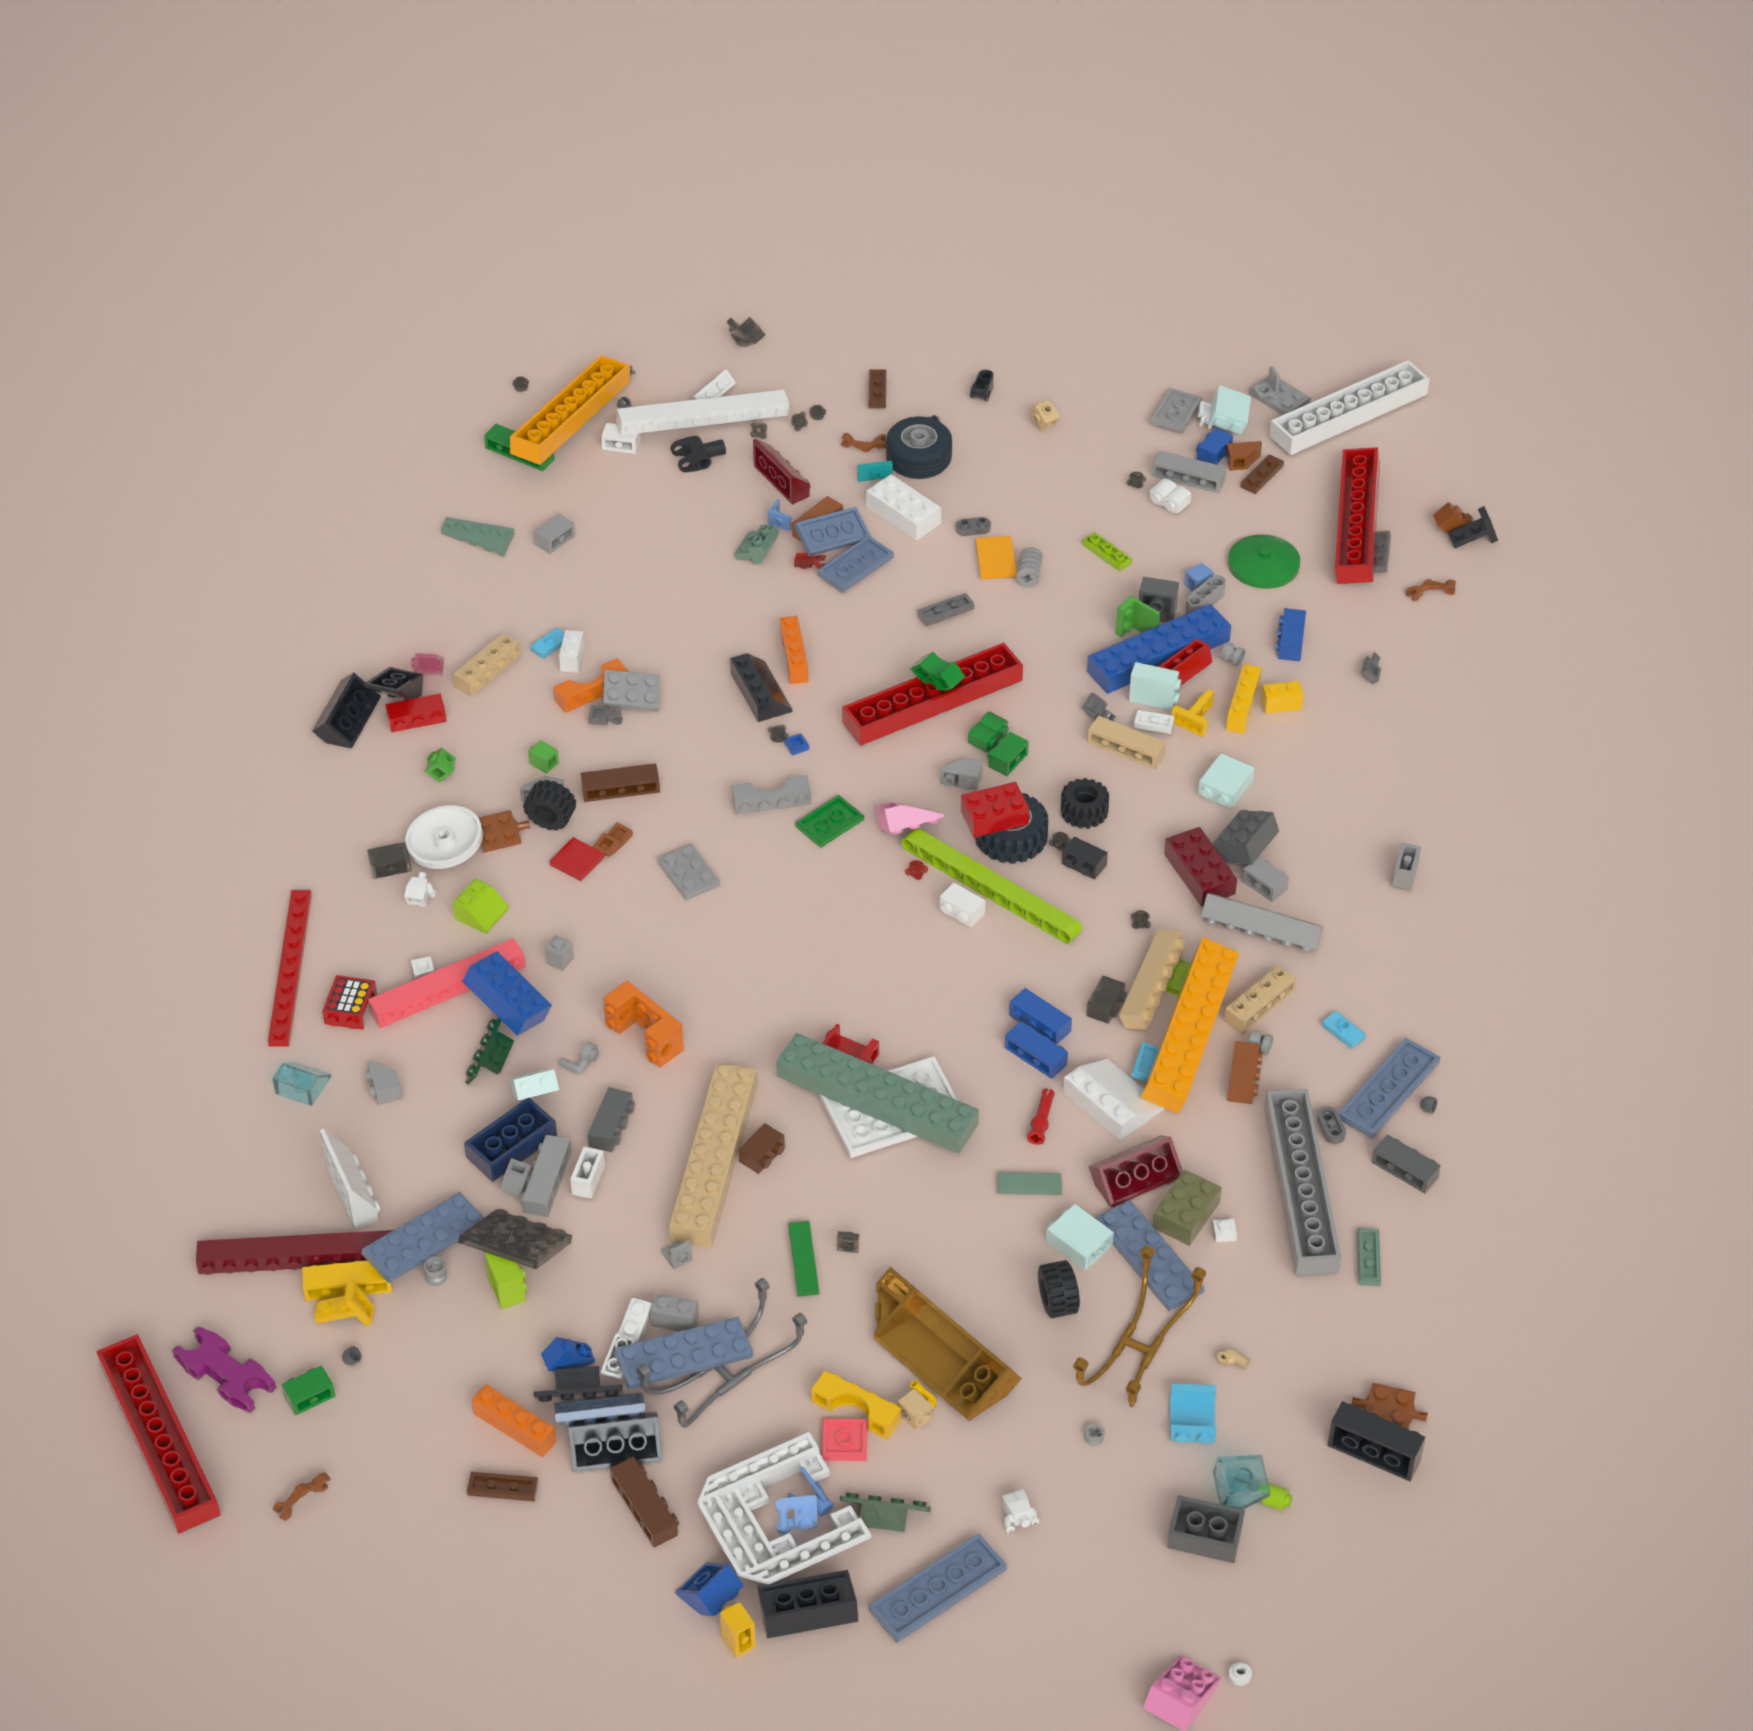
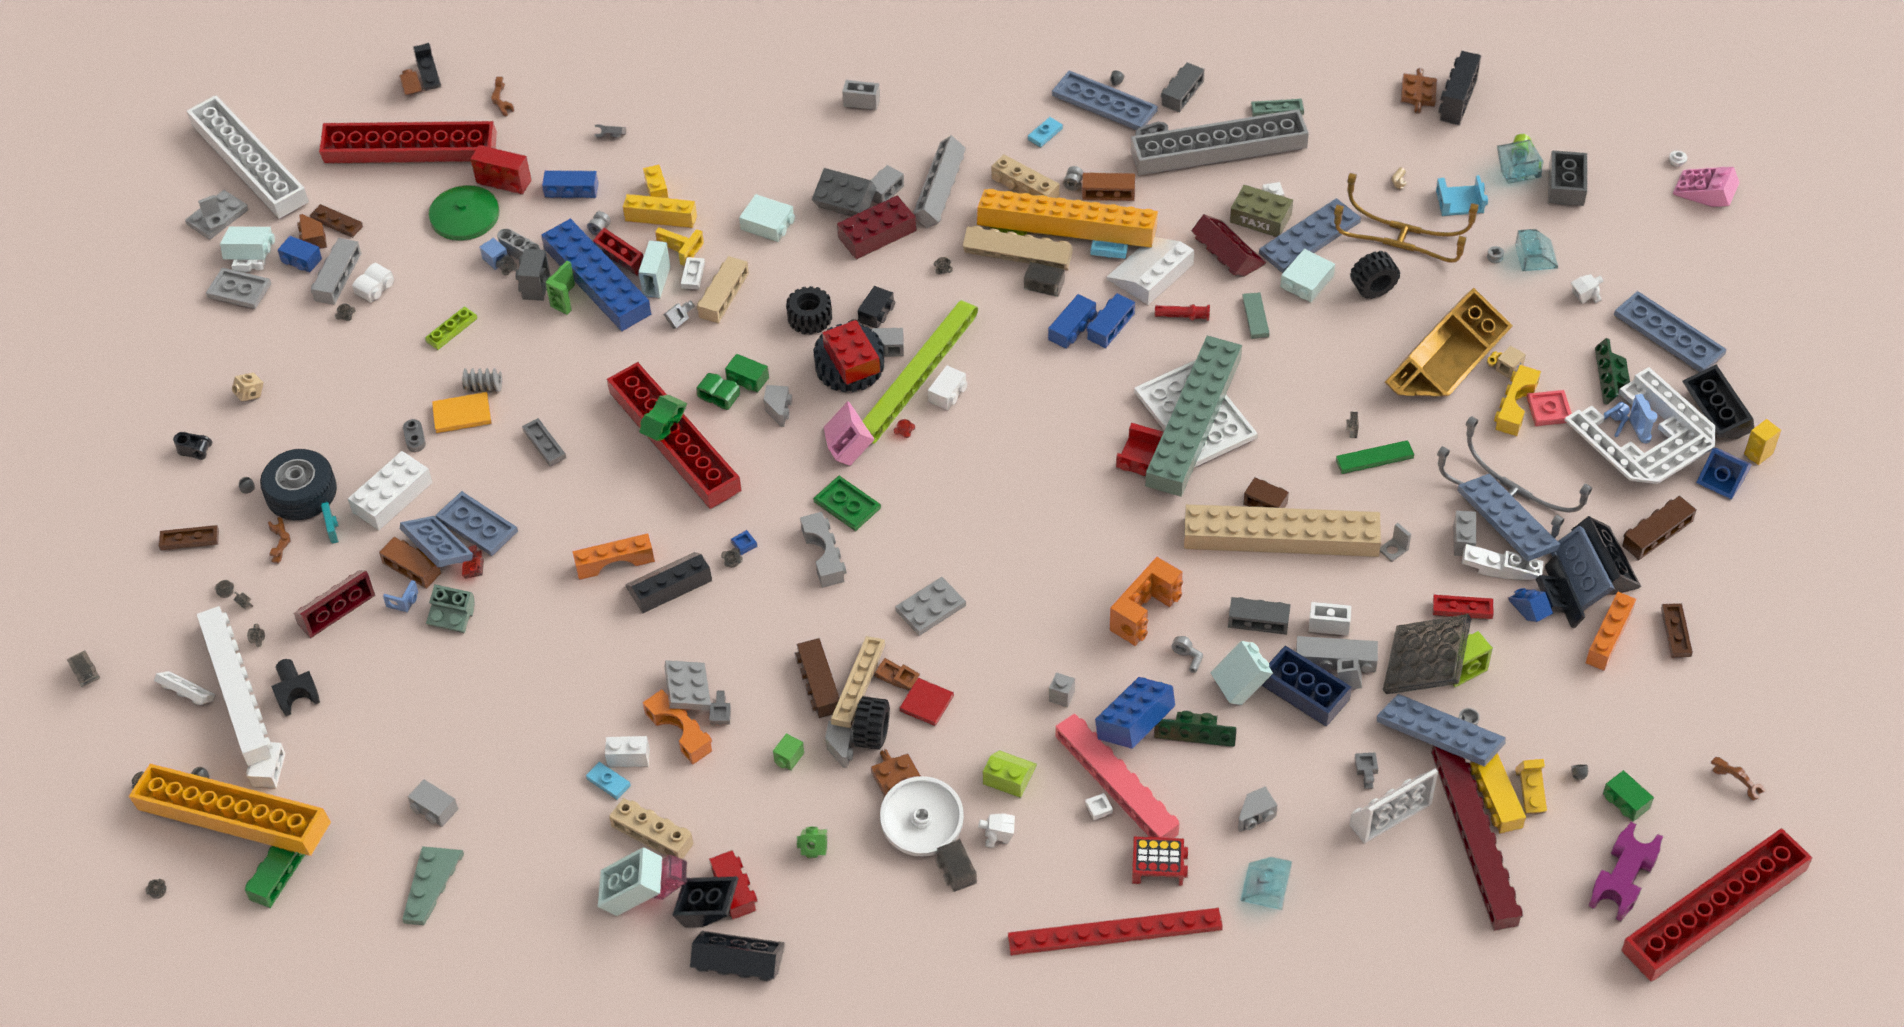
camera: 95 degrees left, 5 degrees up
none -> red brick [470,145,532,194]
none -> clear smoke plate [496,255,517,275]
none -> light aqua brick [598,847,662,916]
none -> tan plate [831,636,885,728]
none -> light grey slope [872,328,904,357]
none -> flat silver plate [1354,752,1378,789]
none -> red plate [1433,594,1494,619]
none -> clear light blue slope [1515,229,1558,271]

